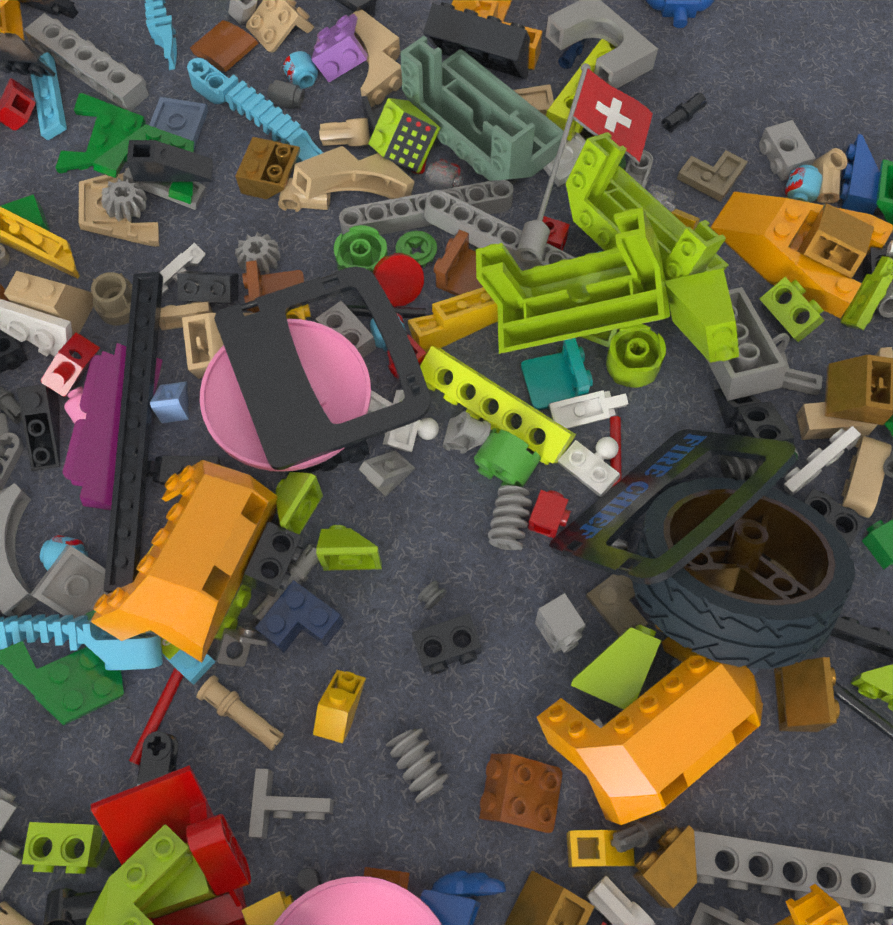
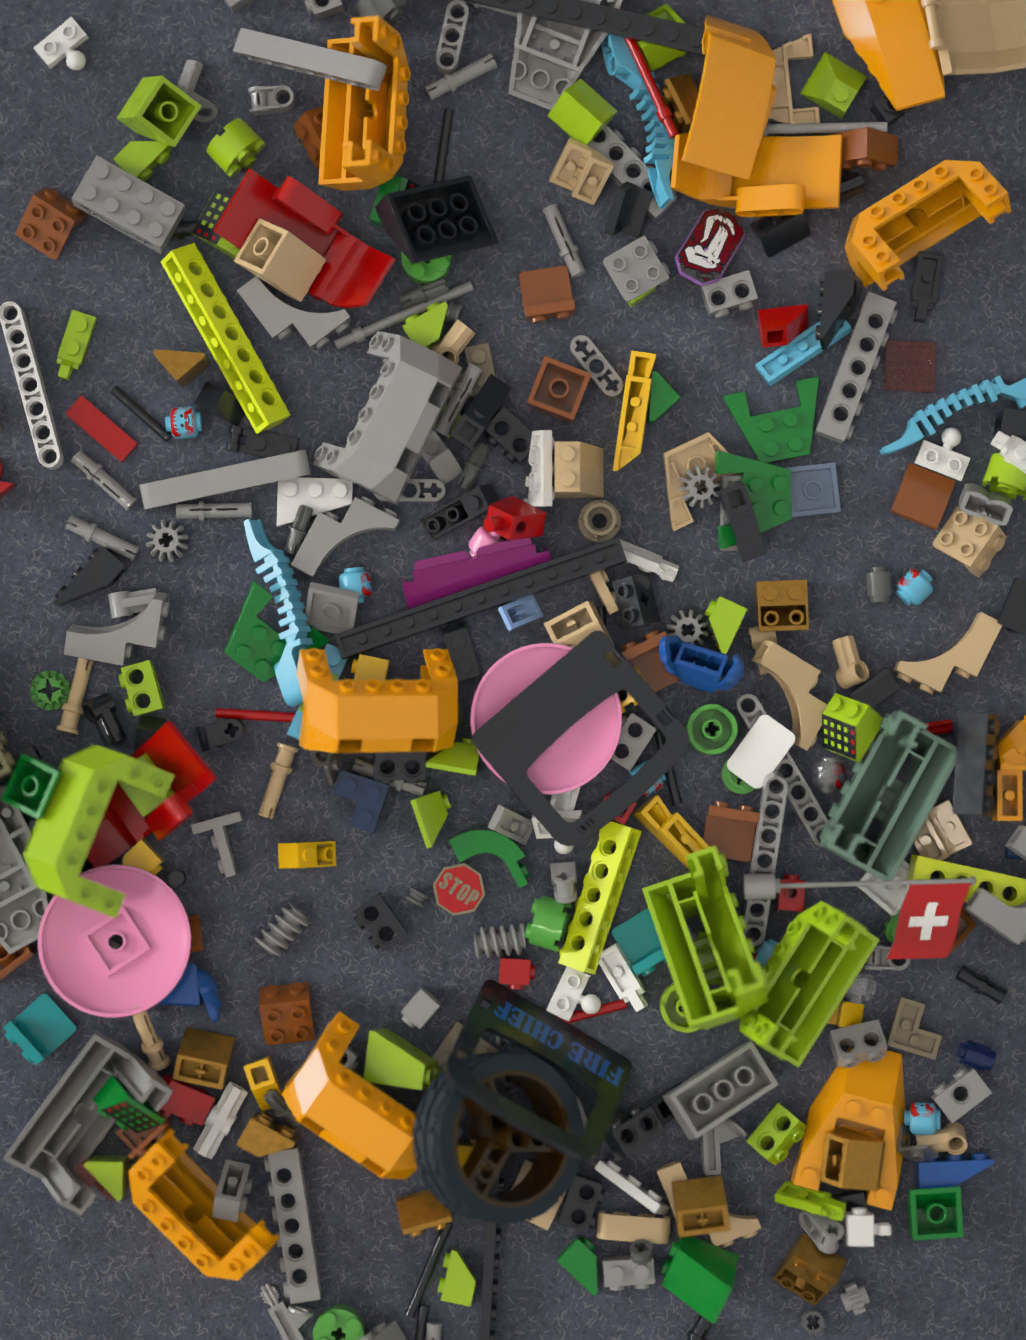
camera: 70 degrees right, 20 degrees up
medium azure piece [187,58,324,163] -> none
medium lavender bracket [311,14,368,82] -> none
red tile [373,253,424,307] -> none
lime slope [665,268,739,363] -> none
none -> piece [433,863,485,916]
none -> green arch [448,830,530,888]
none -> blue torso [659,635,744,693]
none -> lime slope [704,596,747,655]
none -> white sticker [727,715,795,789]
none -> light grey brick [828,1019,888,1068]
none -> clear red tile [884,340,936,393]
none -> flat silver bracket [897,1124,939,1162]
none -> white plate [914,427,970,481]
none -> clear blue brick [957,1039,996,1071]

